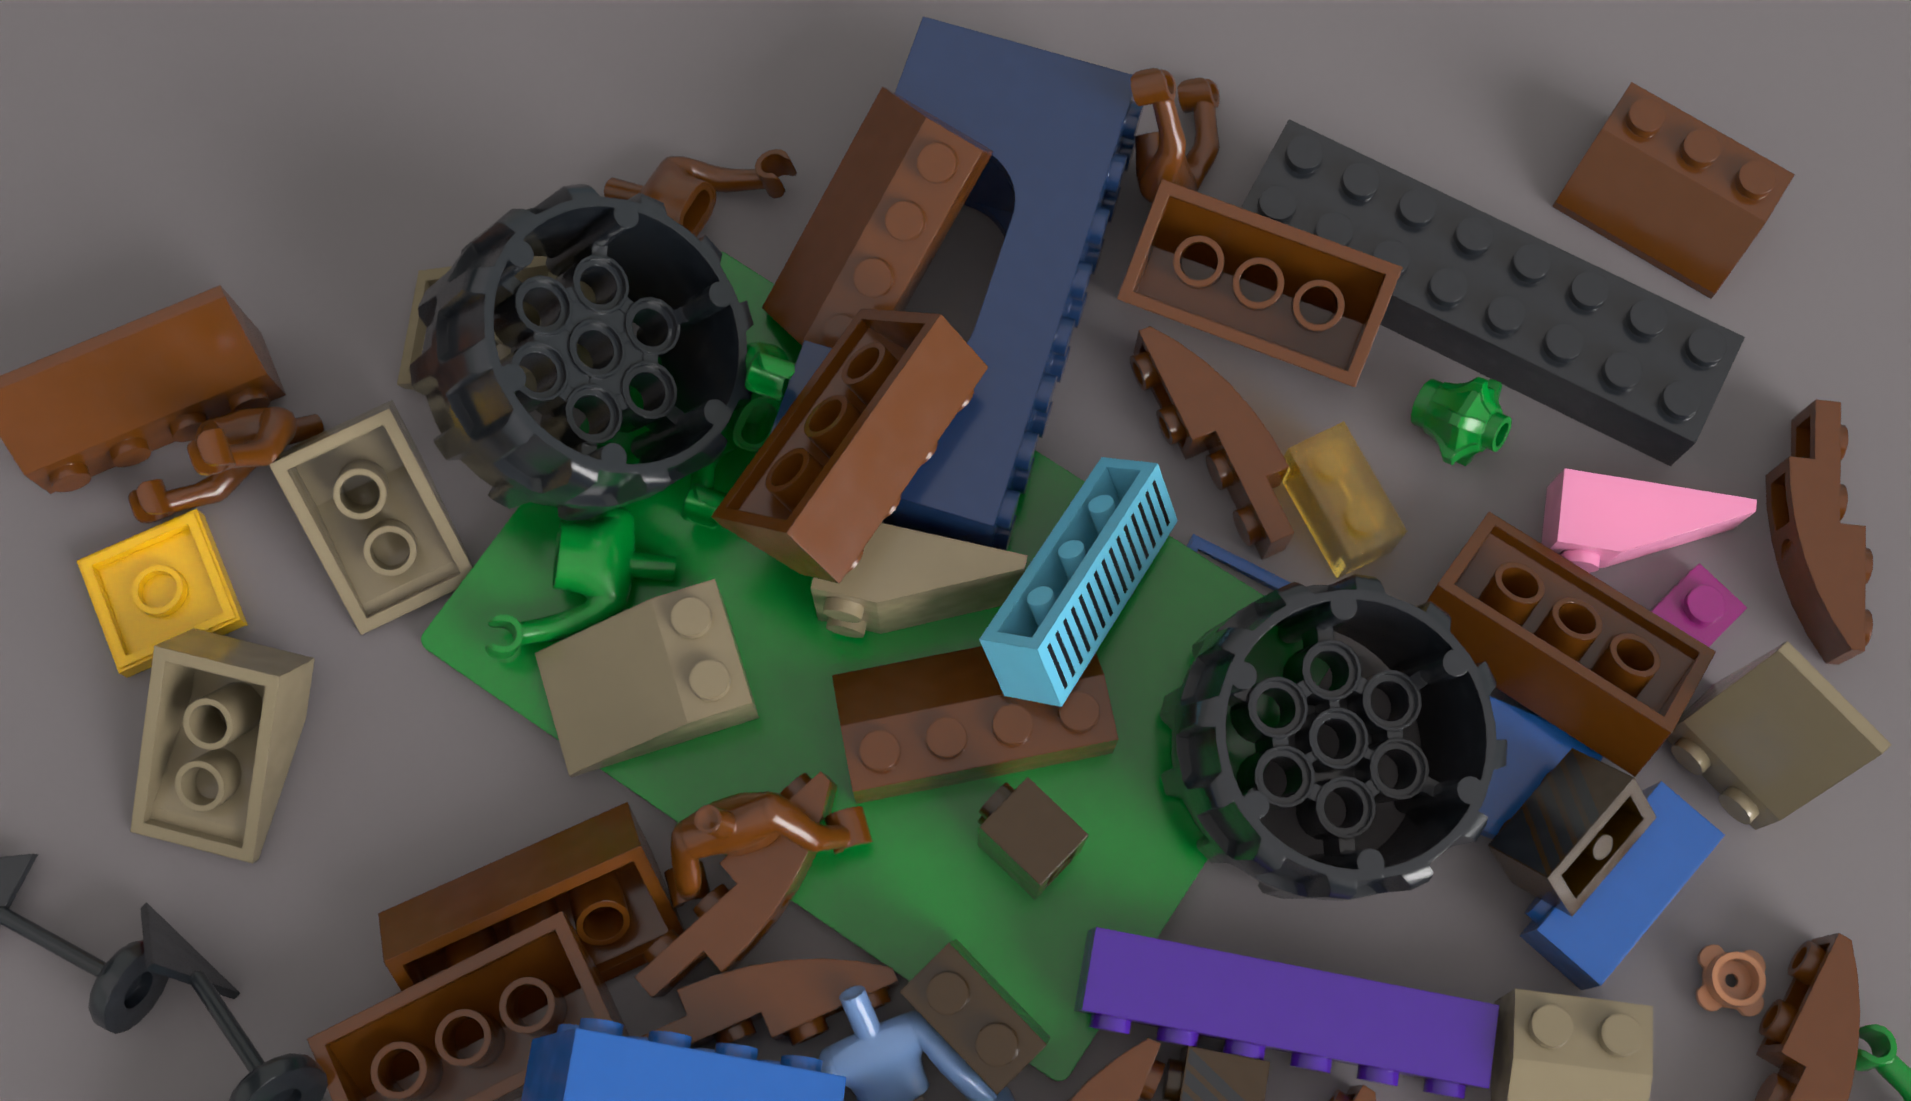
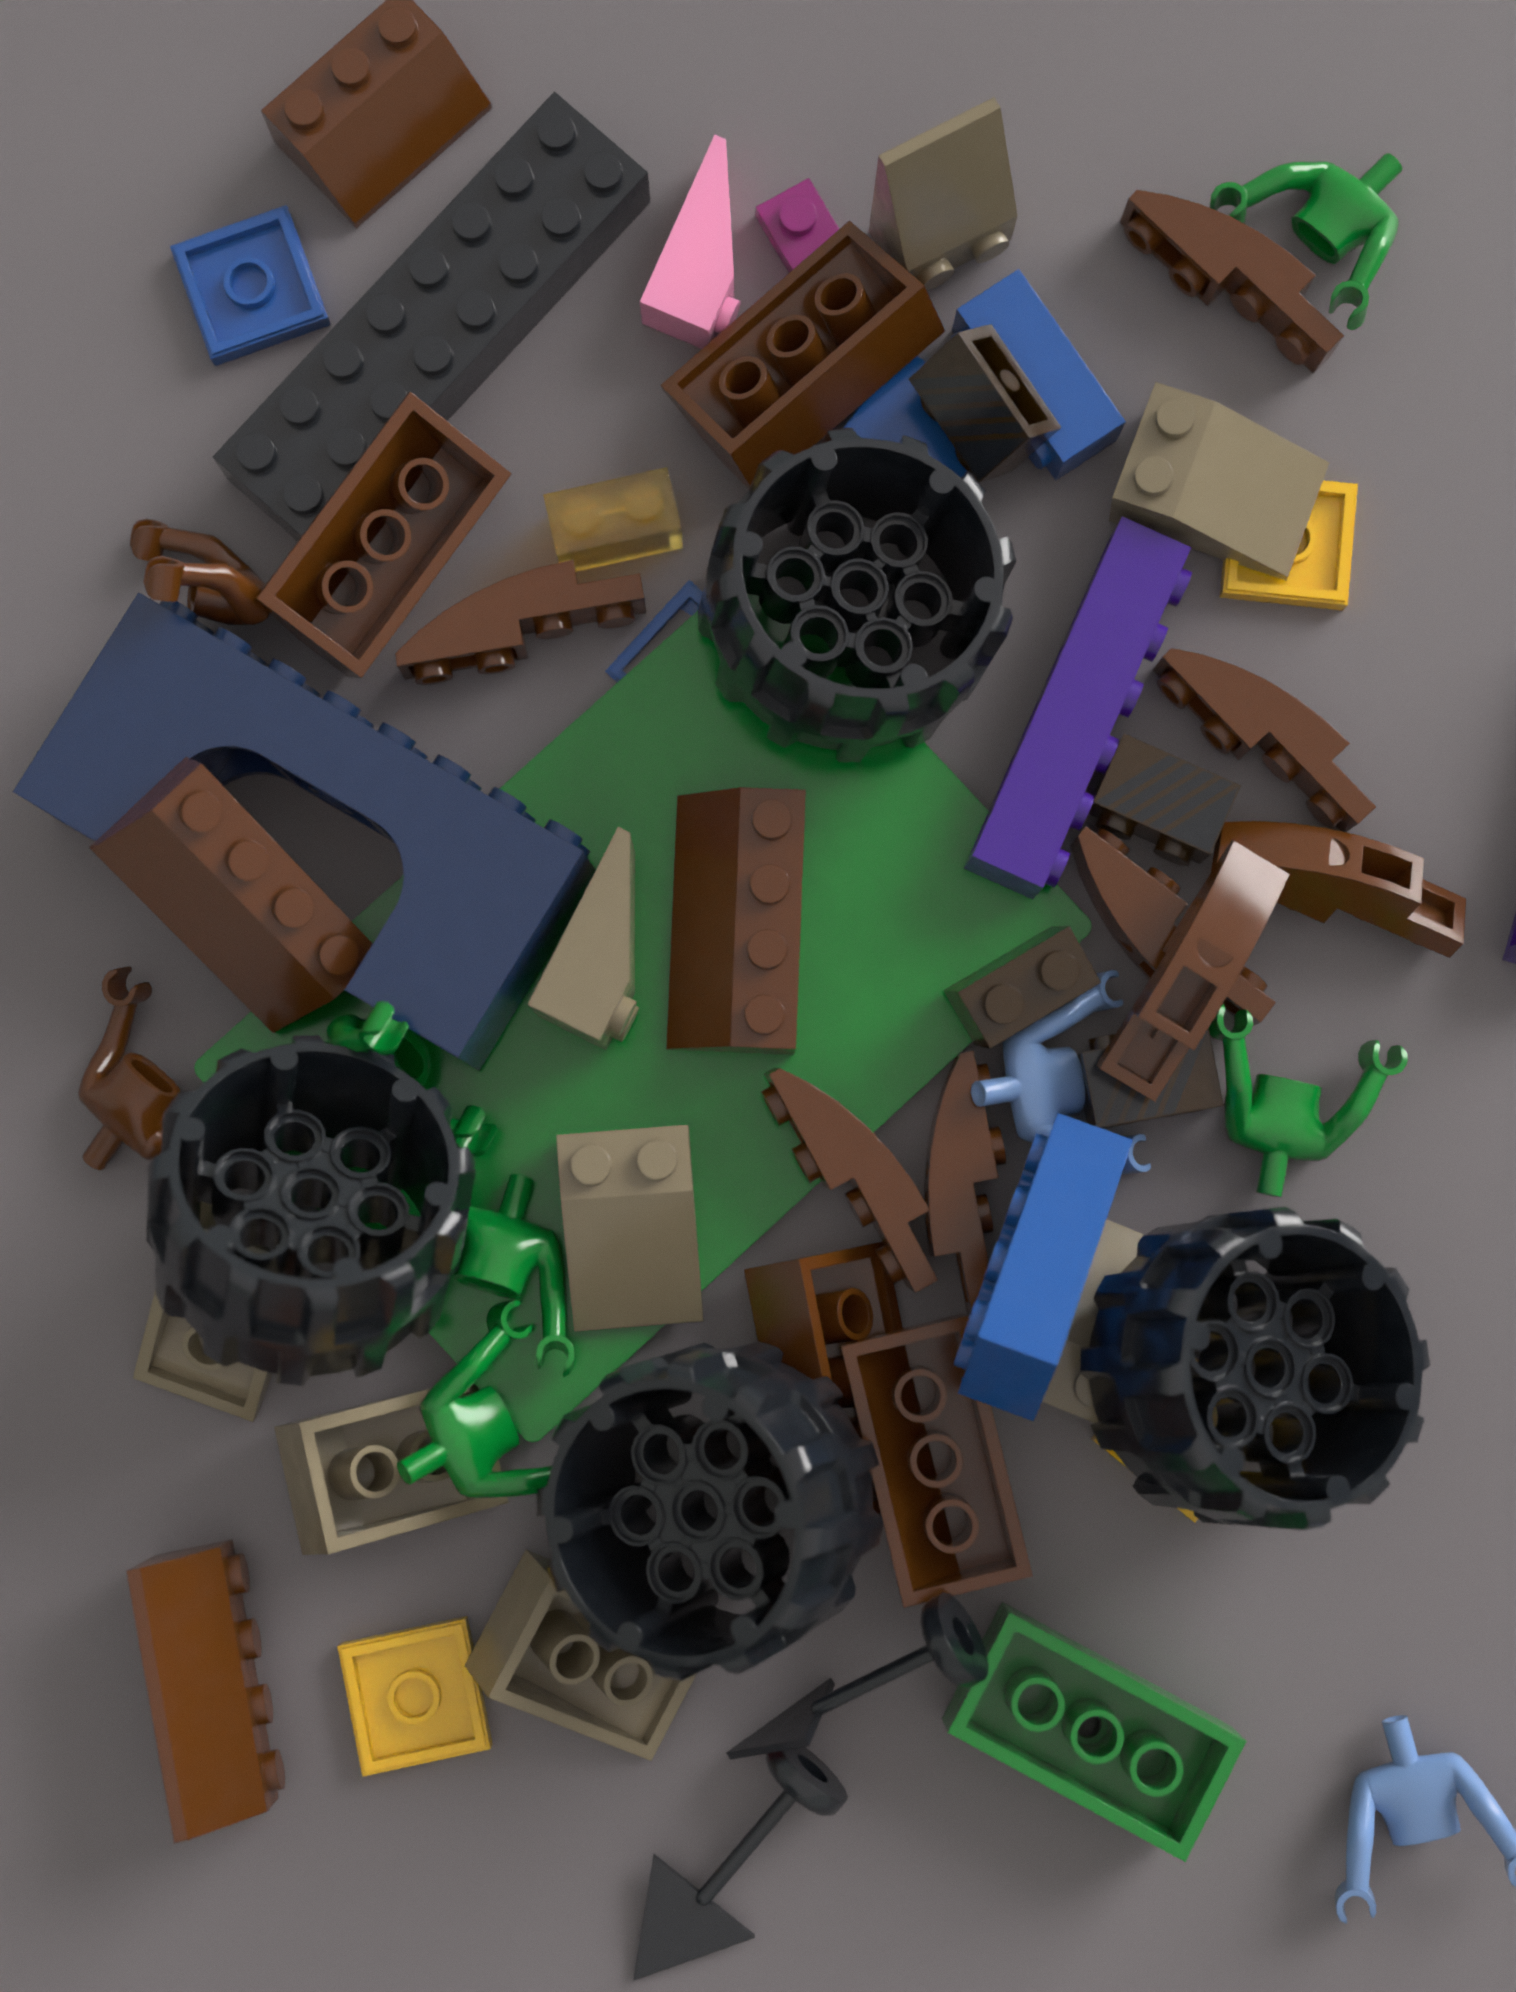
camera: 80 degrees left, 10 degrees up
reddish brown piece [128,406,324,523] -> none
reddish brown piece [664,791,873,909] -> none
reddish brown slope [711,309,988,584] -> none
dark brown brick [977,777,1089,900] -> none
medium azure brick [979,457,1178,707] -> none
green rock [1411,376,1512,466] -> none
nougat plate [1696,944,1766,1017] -> none
reddish brown slope [1765,399,1873,665] -> none
none -> blue tile [170,205,331,366]
none -> green piece [397,1300,552,1498]
none -> black wheel [537,1342,883,1681]

